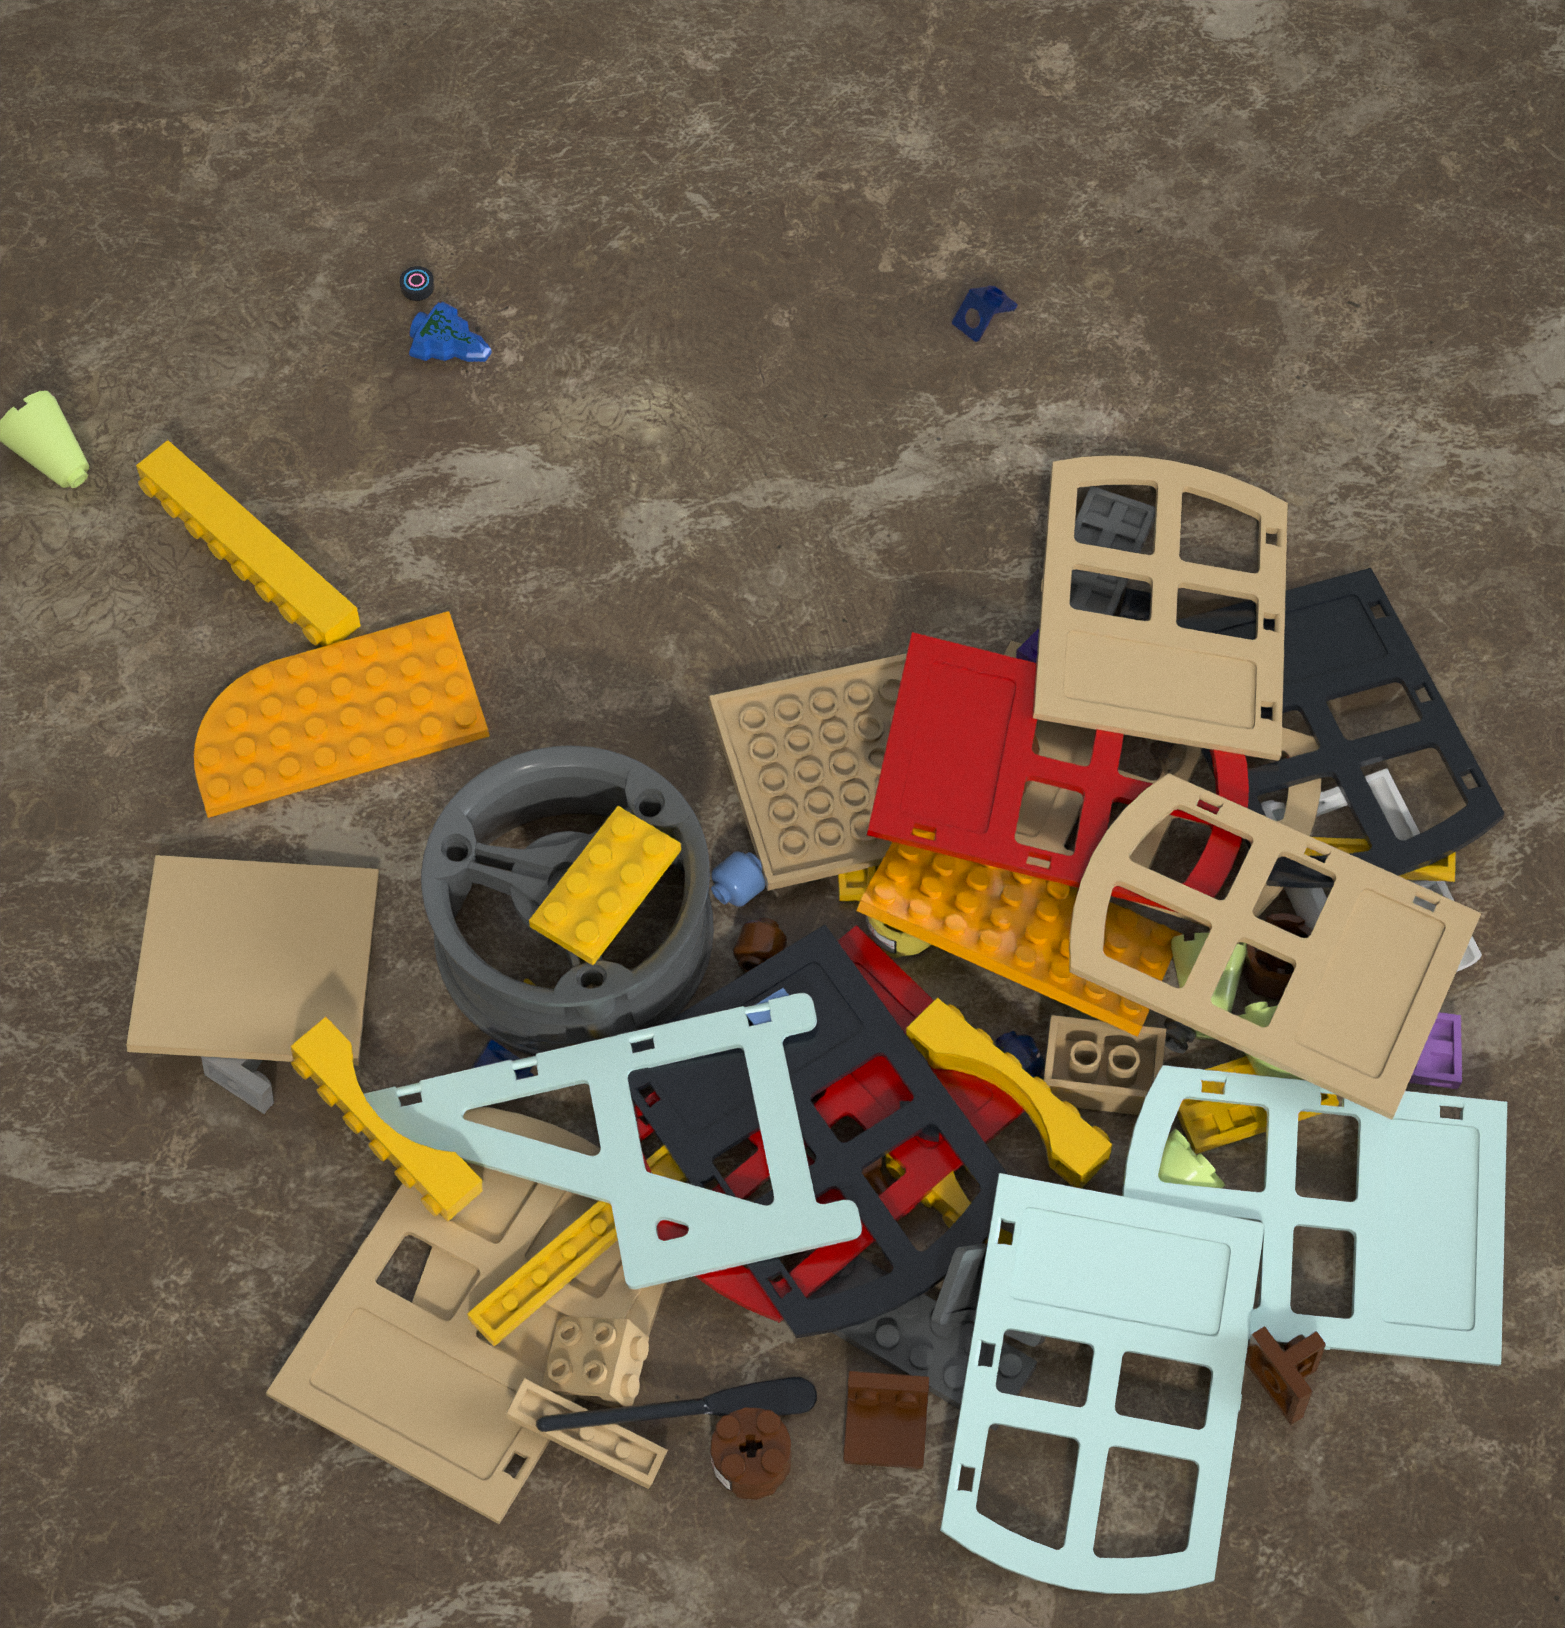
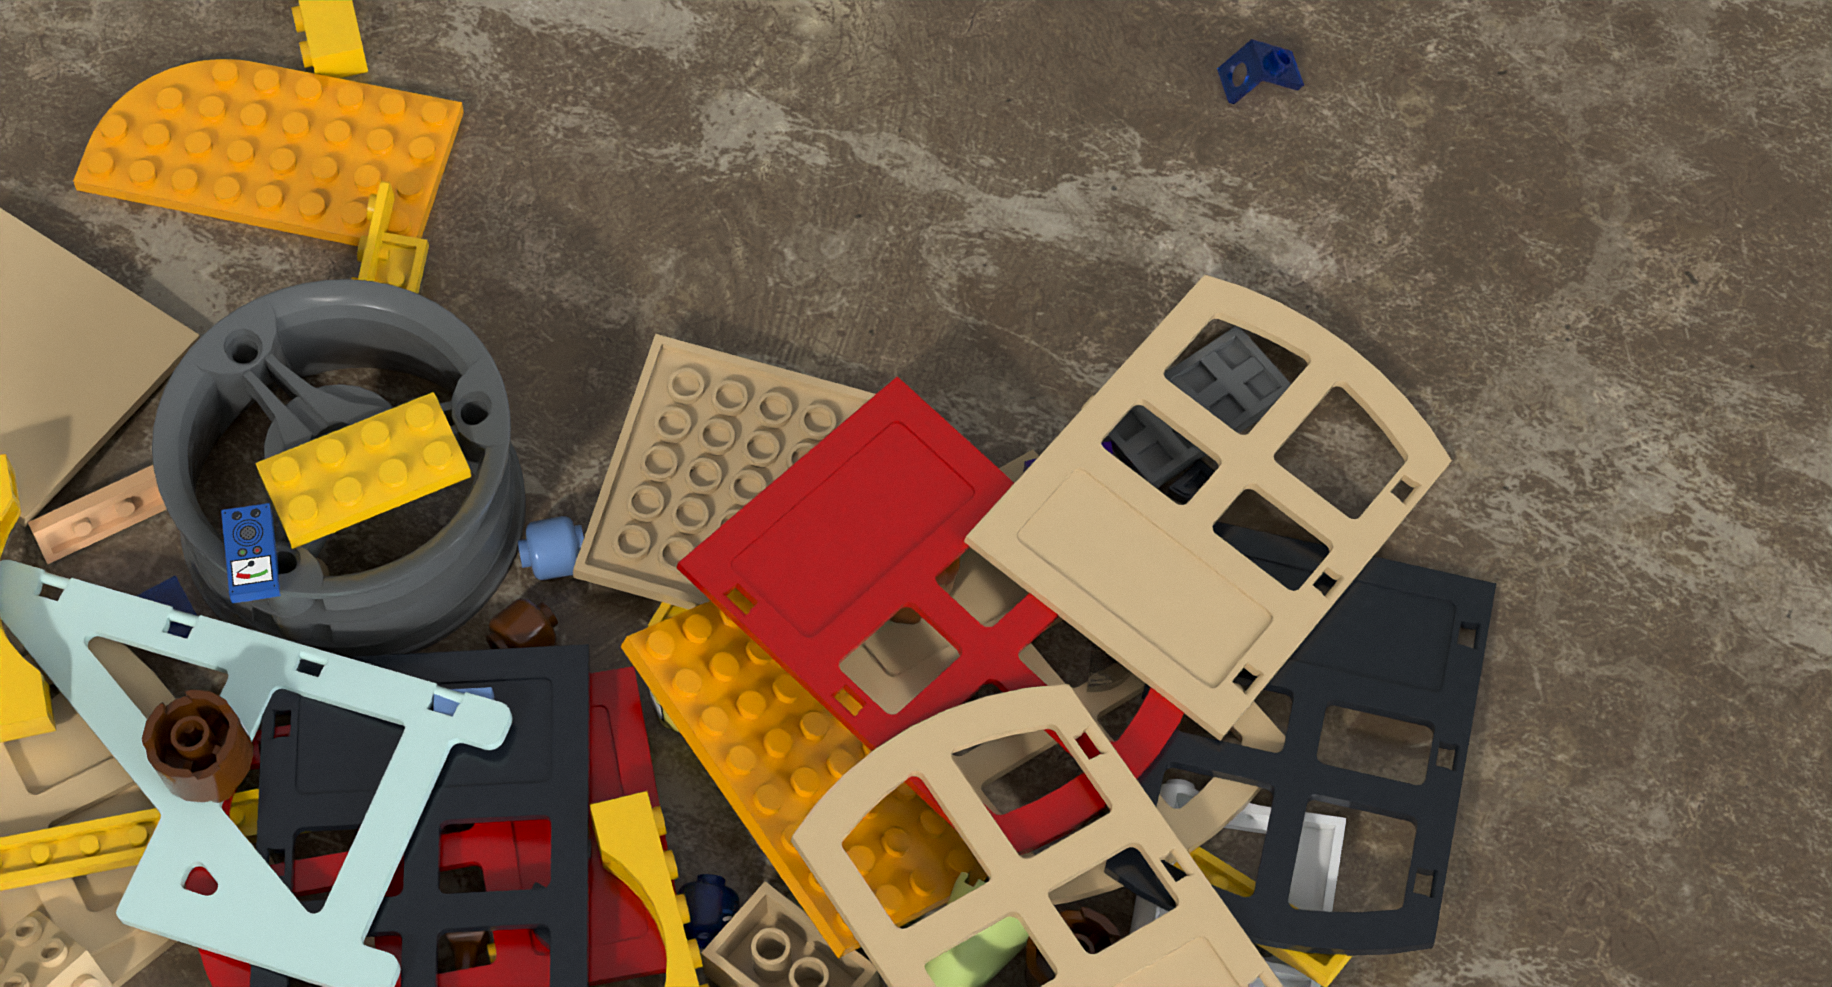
camera: 30 degrees right, 0 degrees up
none -> light nougat plate [28,465,167,565]
none -> reddish brown brick [142,690,254,803]
none -> blue tile [221,503,281,603]
none -> yellow bracket [351,181,429,294]

